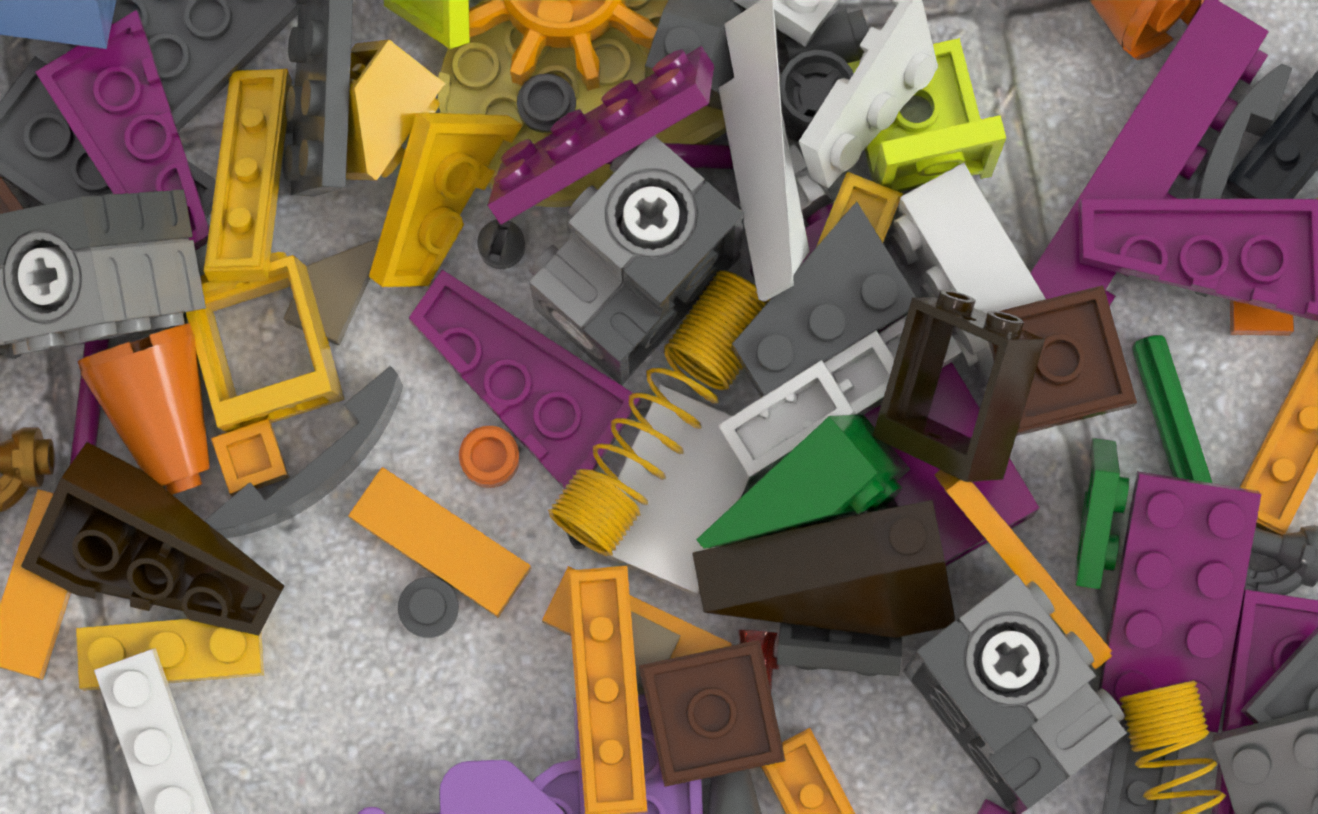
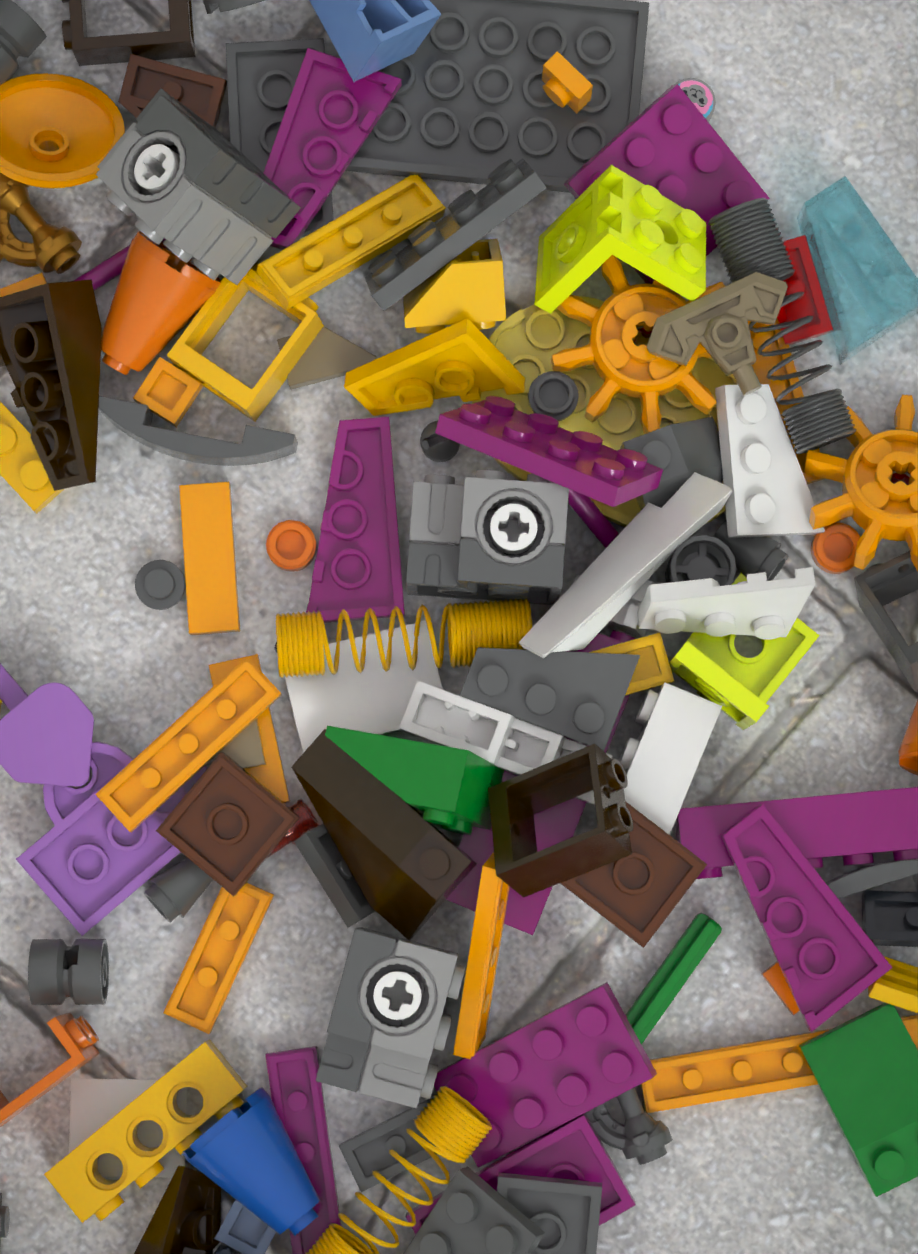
camera: 50 degrees right, 5 degrees up
green wing [1075,438,1129,589] -> none

